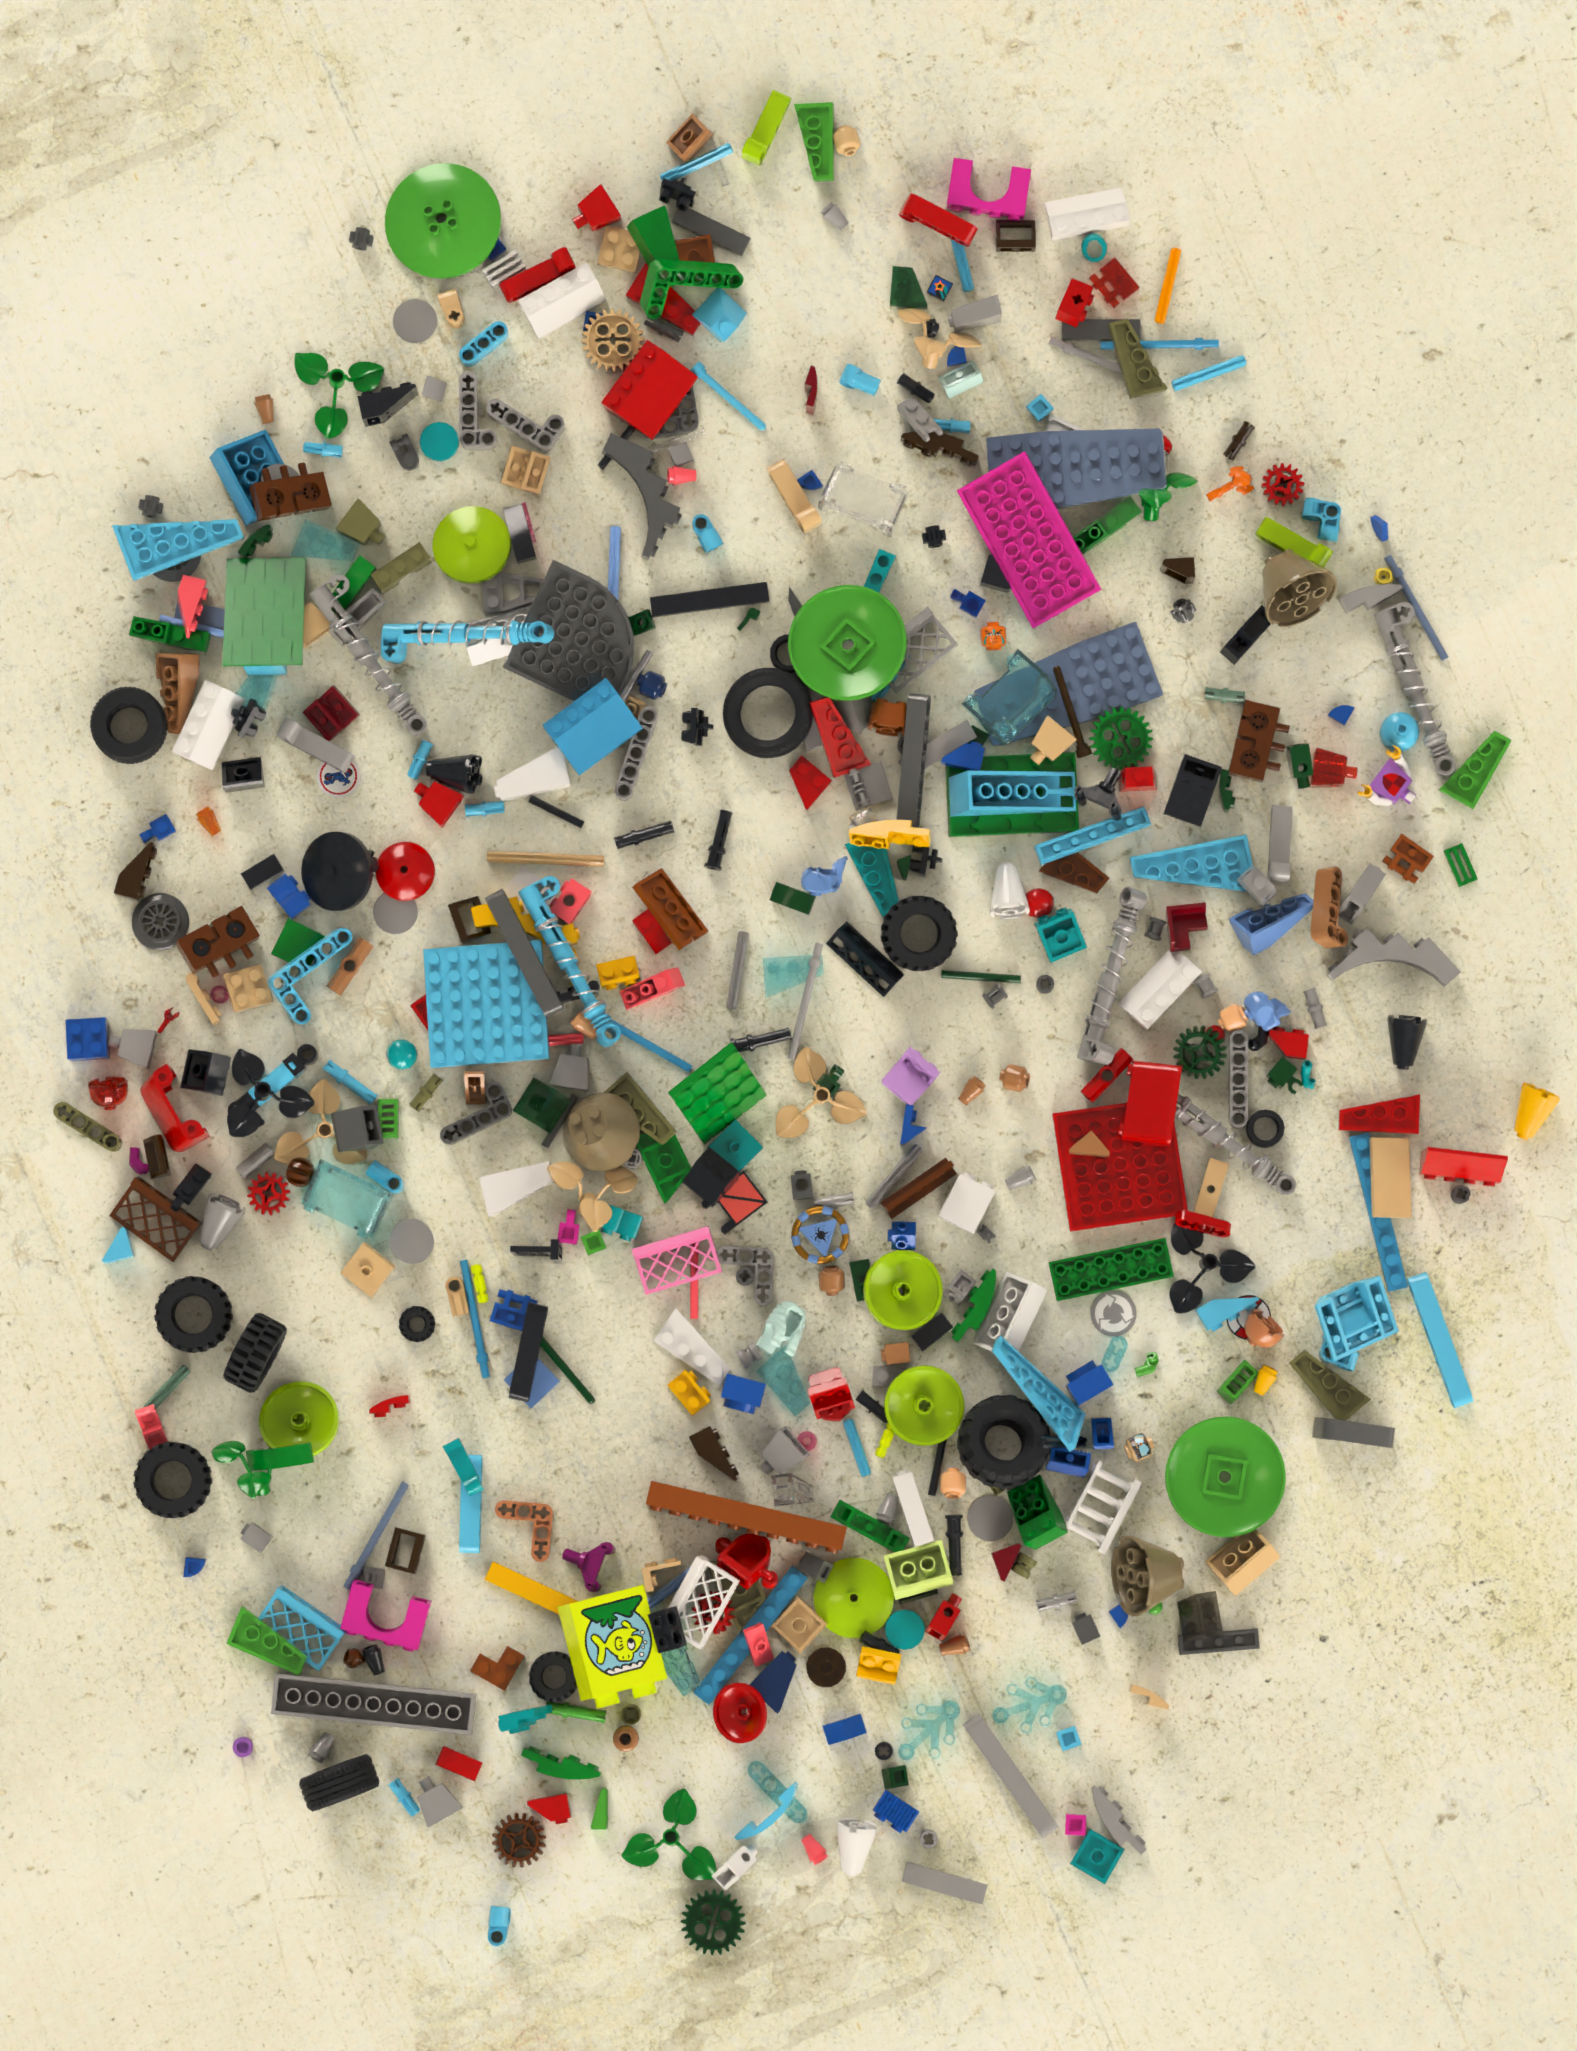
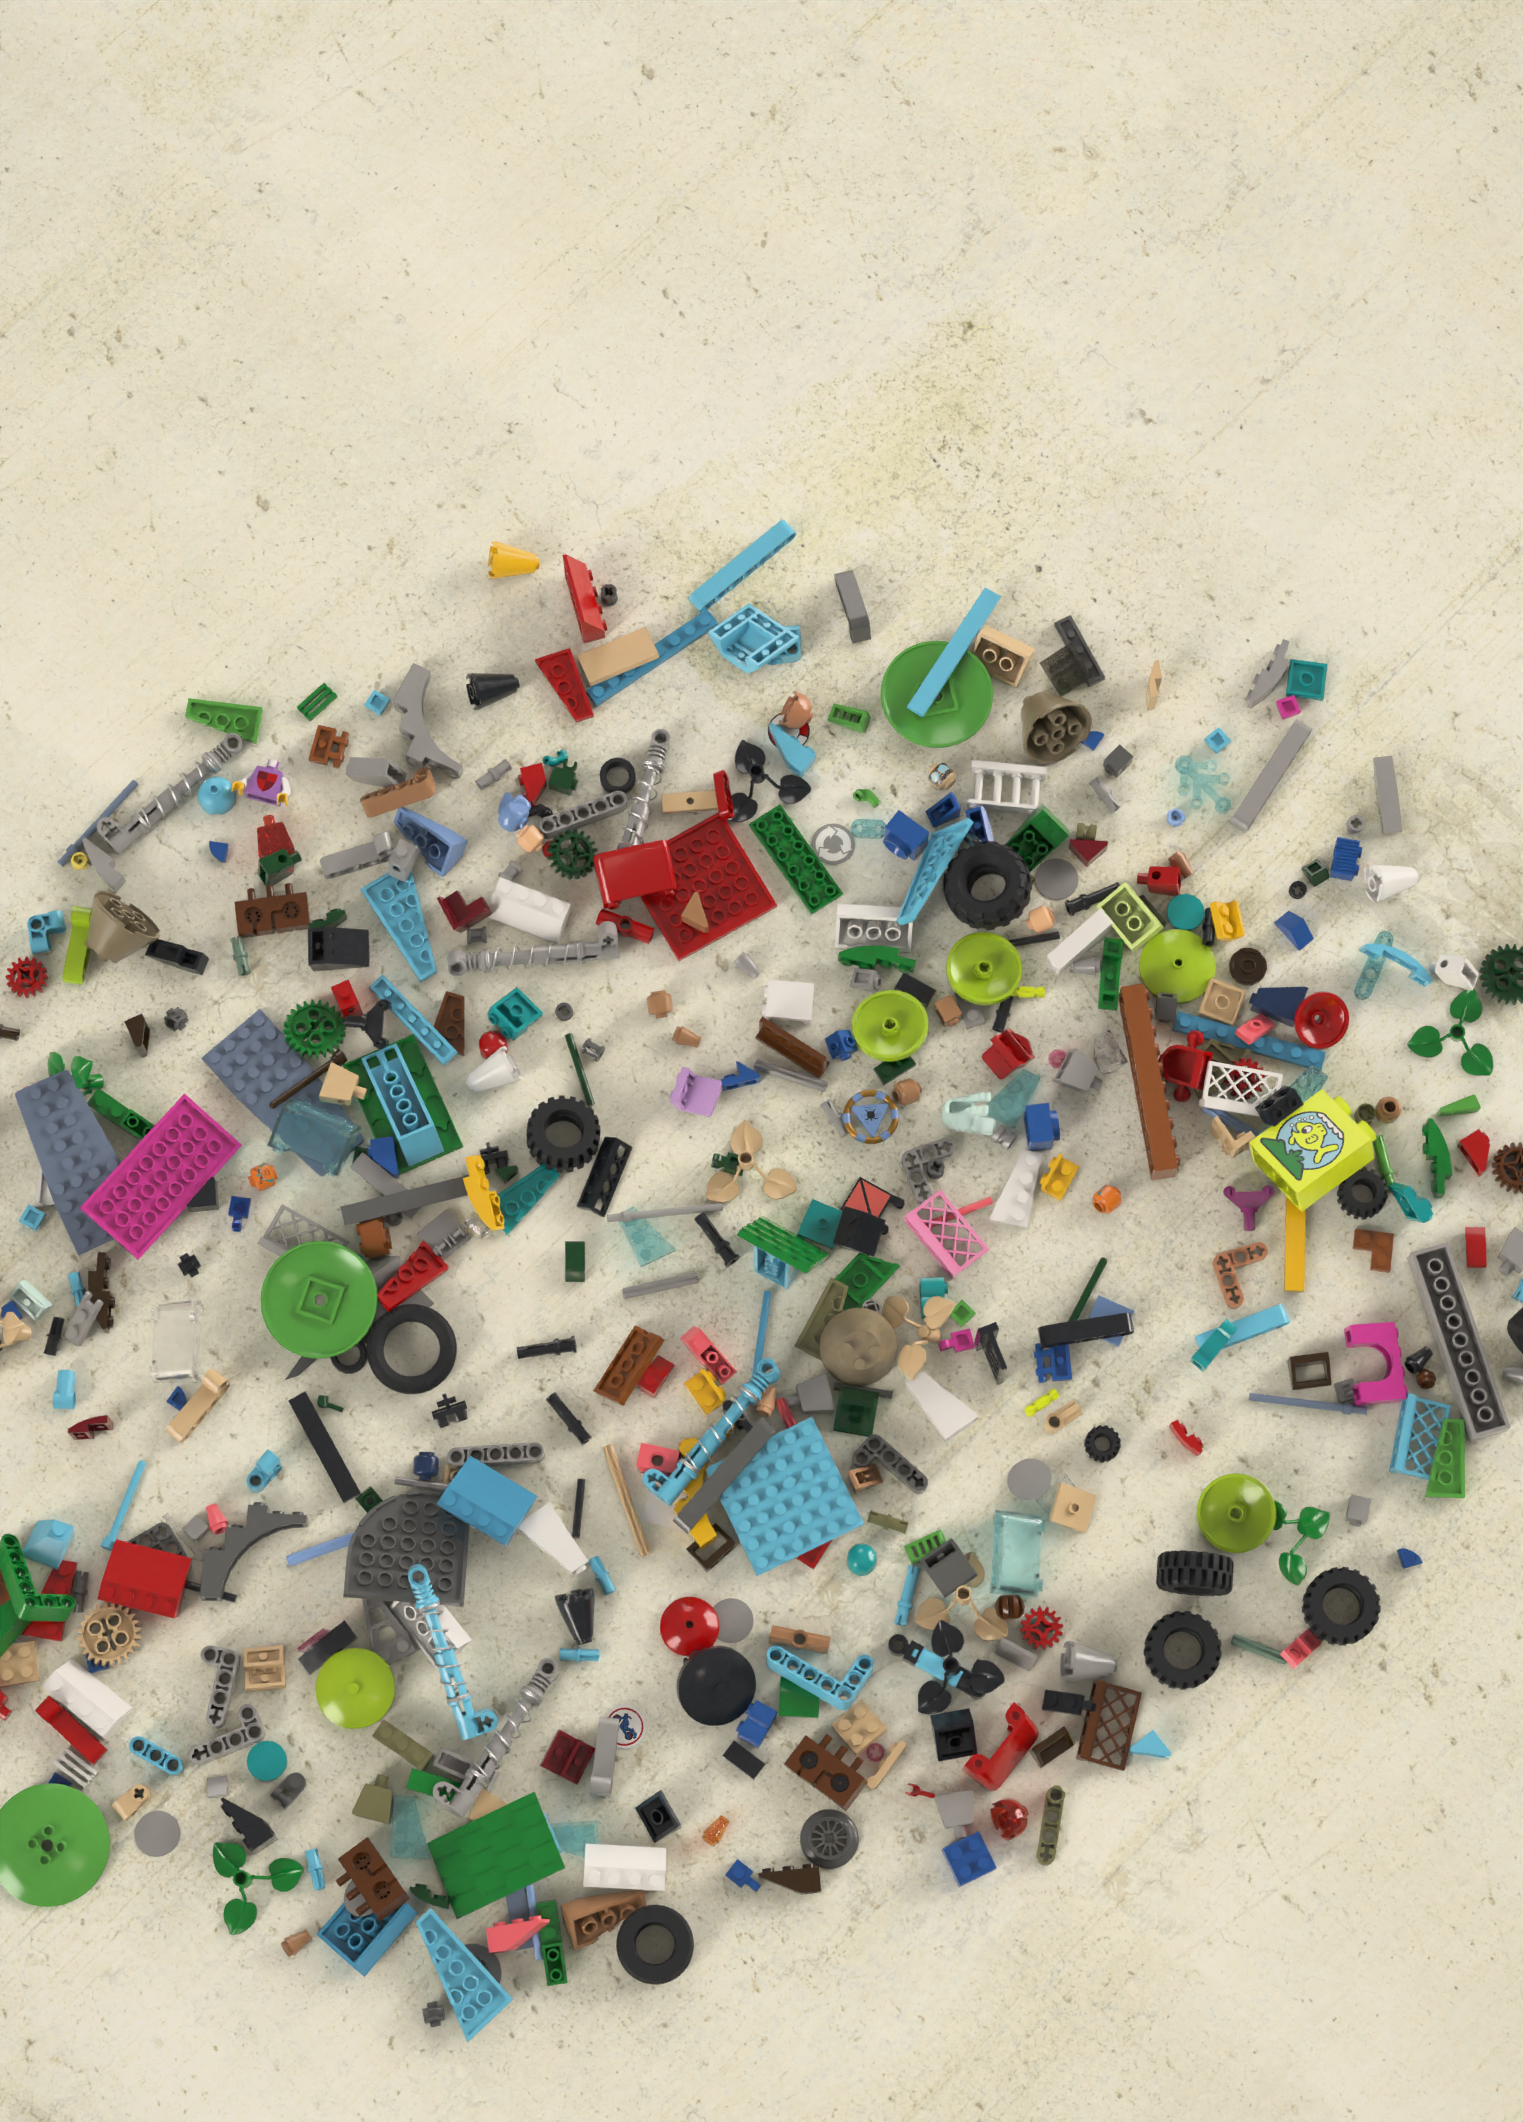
camera: 115 degrees left, 10 degrees down
magenta arm [129,1147,149,1175] -> none
black hips [231,698,266,738] -> none
green slope [246,1442,314,1471] -> none
dark grey gear [349,227,374,251] -> none
medium azure piece [365,1160,404,1194] -> none
red torso [414,781,464,828] -> none
dark azure bar [460,1260,490,1379] -> none
dark brown slope [689,1426,739,1481] -> none
red wing [789,756,832,810] -> none
dark grey brick [791,1170,813,1200] -> none
medium blue head [801,856,848,896] -> none
coral cone [801,1834,828,1865] -> none
medium azure axle [843,1419,871,1477] -> none
teal leg [864,549,896,593] -> none
clear light blue plant [898,1700,960,1760] -> none
dark grey bush [976,1224,996,1243] -> none
orange piece [1206,466,1254,502] -> none
yellow cone [1253,1365,1278,1396] -> none
olive wing [1289,1350,1371,1421] -> none
blue tile [1370,515,1388,542] -> none
none -> medium azure plate [364,690,391,716]
none -> medium azure tile [907,587,1001,718]
none -> orange head [1093,1185,1122,1214]
none -> light blue plate [1167,809,1185,827]

